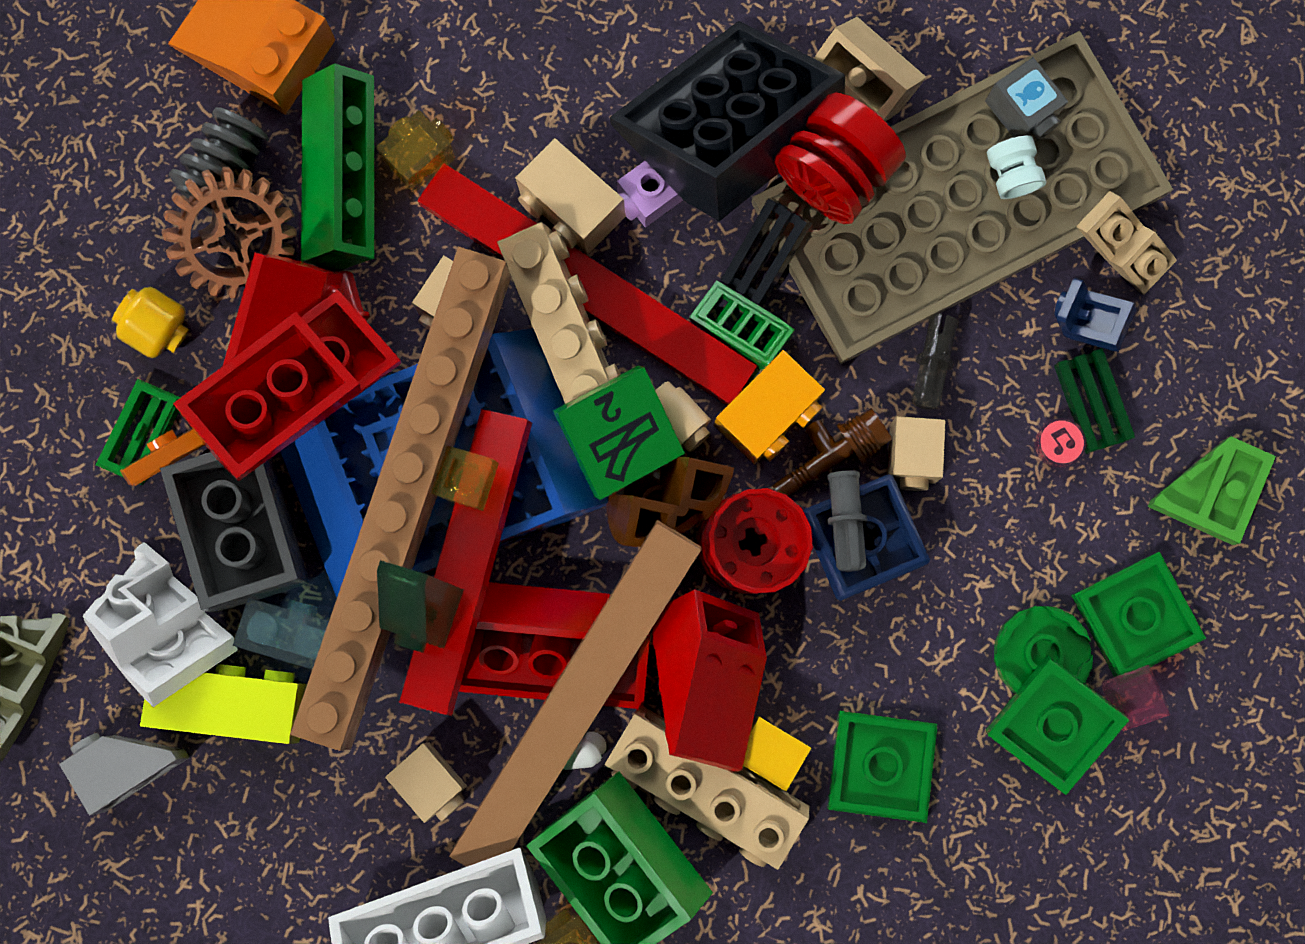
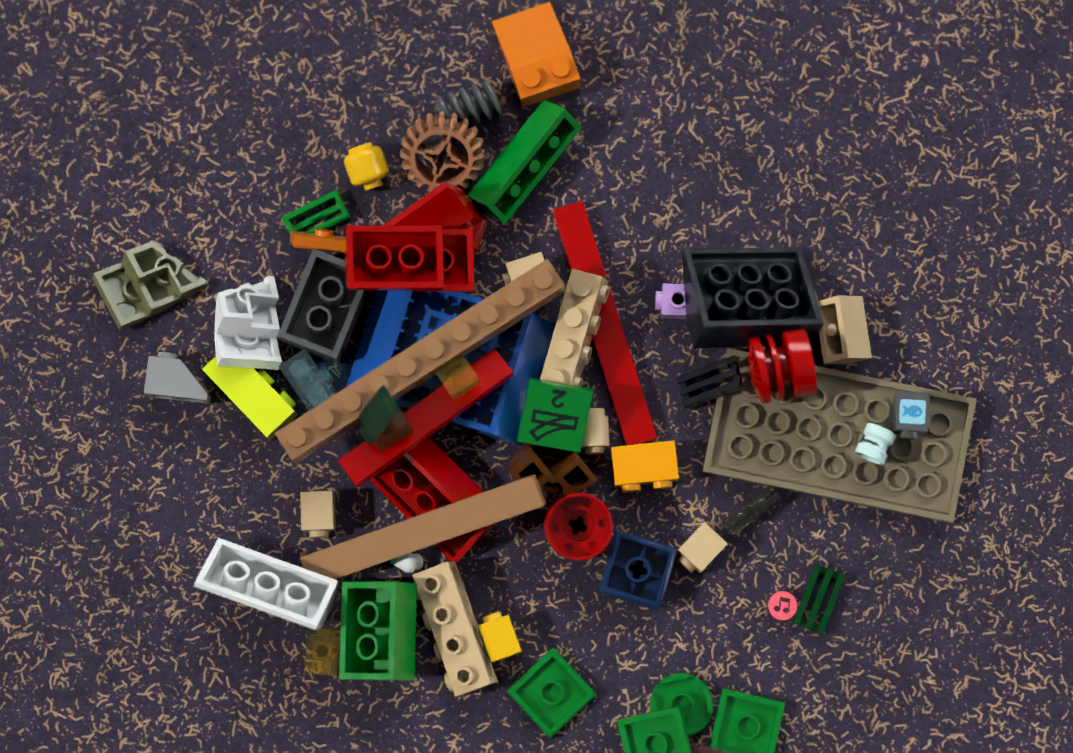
camera: 45 degrees right, 0 degrees up
clear yellow brick [376,110,456,194] -> none
tan brick [515,138,626,255] -> none
red slope [652,589,767,772] -> none
green slope [689,280,795,371] -> none
reddish brown piece [772,408,892,497] -> none
dark grey axle [827,471,868,572] -> none
dark blue bracket [1054,278,1136,352] -> none
tan slope [1076,191,1177,295] -> none
bright green wing [1148,436,1276,545] -> none

